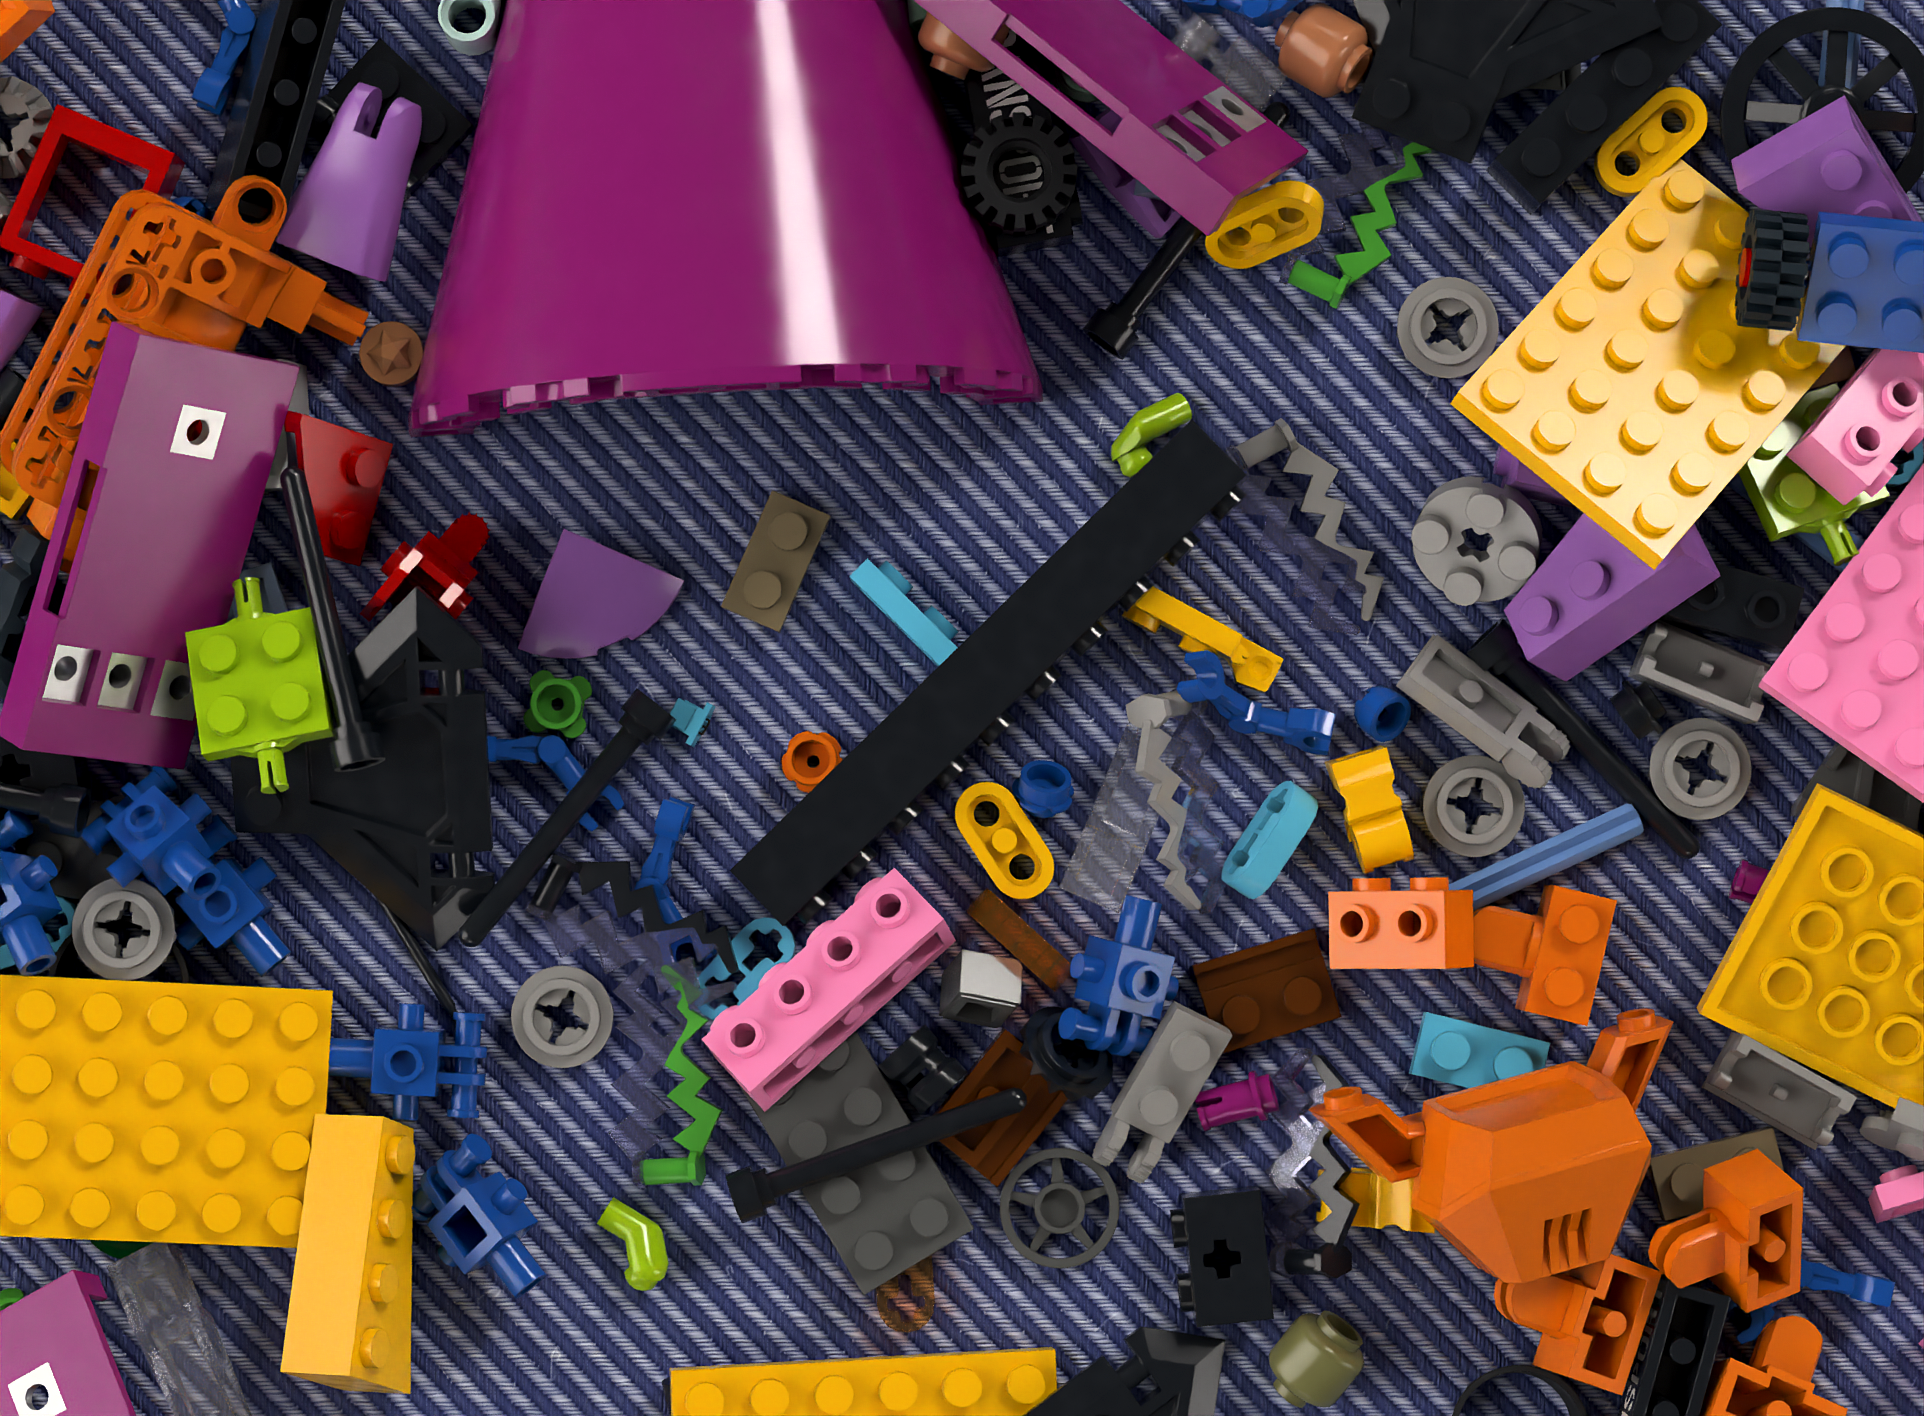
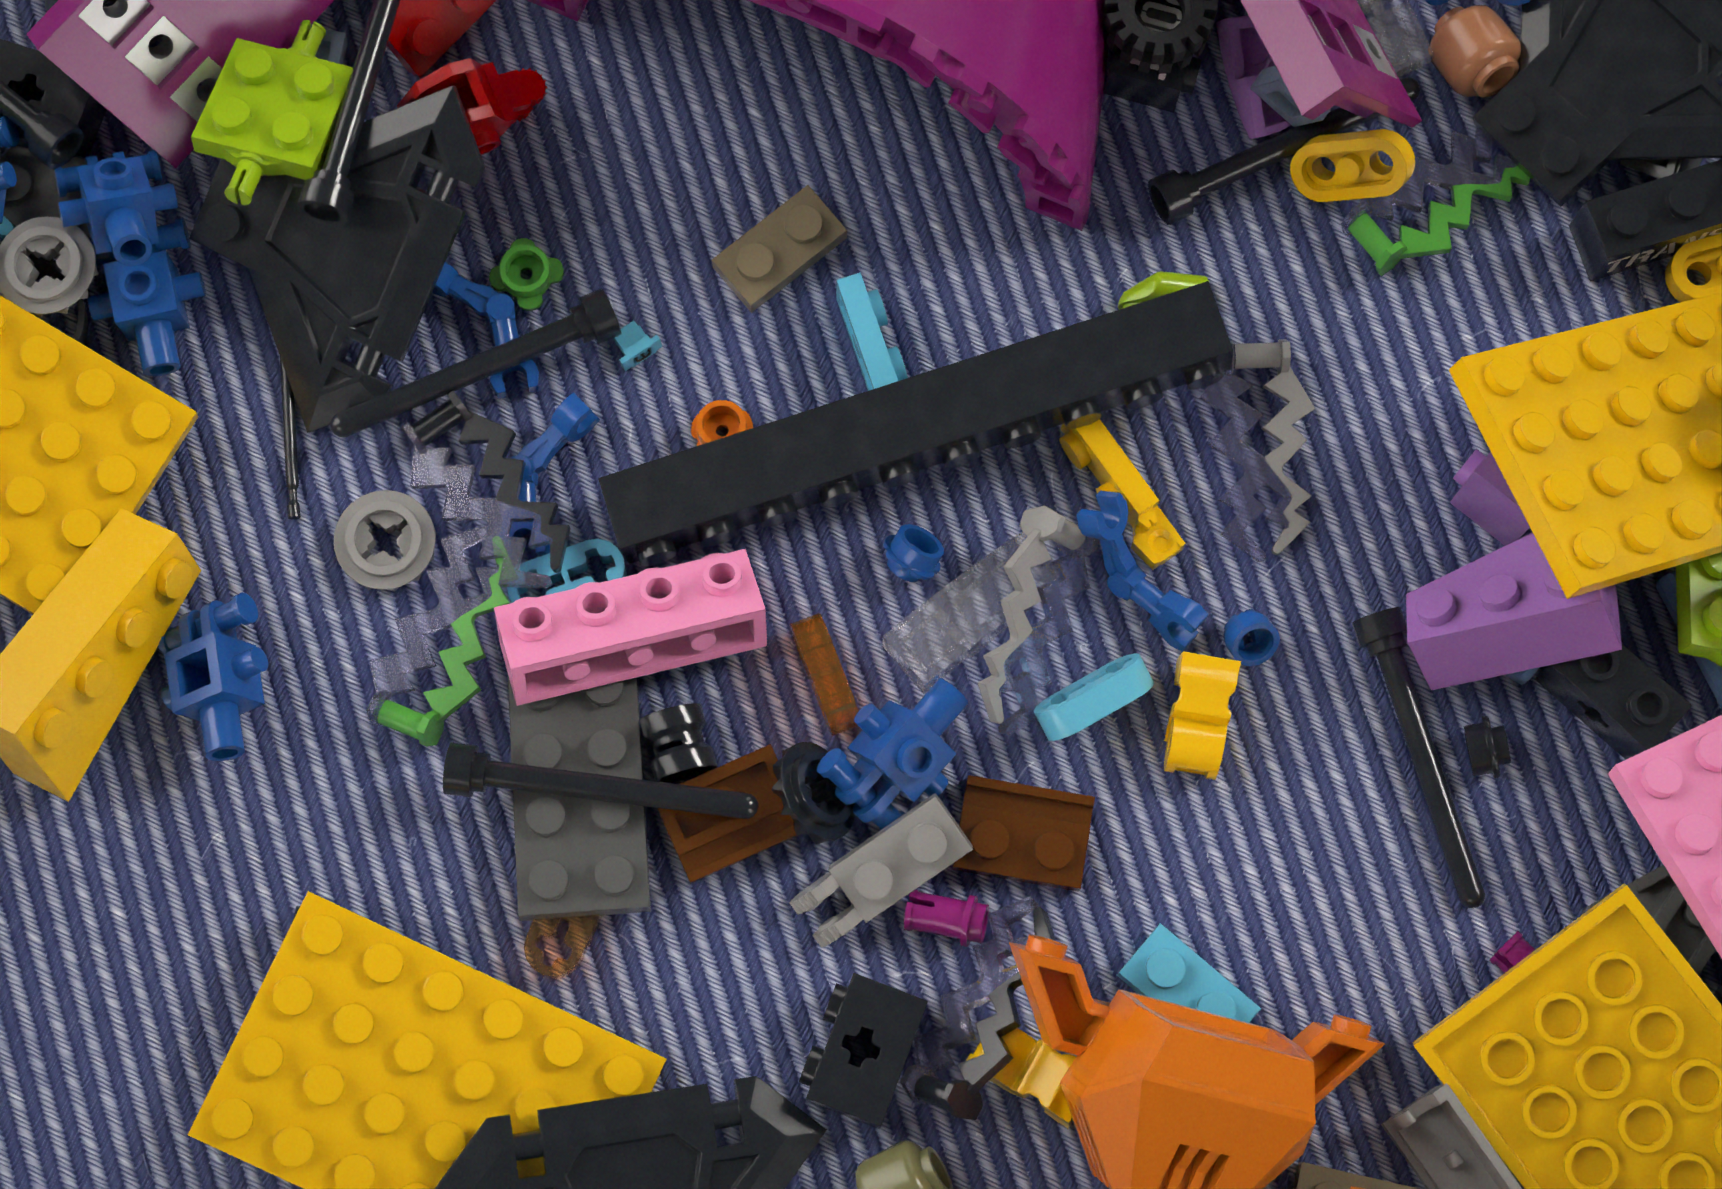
camera: 30 degrees right, 10 degrees down
blue piece [328,1003,487,1120] -> none
medium lavender brick [518,529,685,659] -> none
lime arm [597,1197,669,1291] -> none
slope [939,949,1023,1028] -> none
yellow plate [955,782,1054,899] -> none
dark grey wheel [999,1148,1119,1268] -> none
orange brick [1328,877,1474,969] -> none
light grey gear [1396,277,1499,379] -> none
light grey hinge [1396,634,1571,789] -> none
light grey plate [1411,476,1543,606] -> none
light grey gear [1422,755,1525,857] -> none
medium blue axle [1449,804,1644,911] -> none
orange brick [1473,885,1617,1026] -> none
light grey hinge [1628,619,1771,725] -> none
light grey gear [1648,718,1751,820] -> none

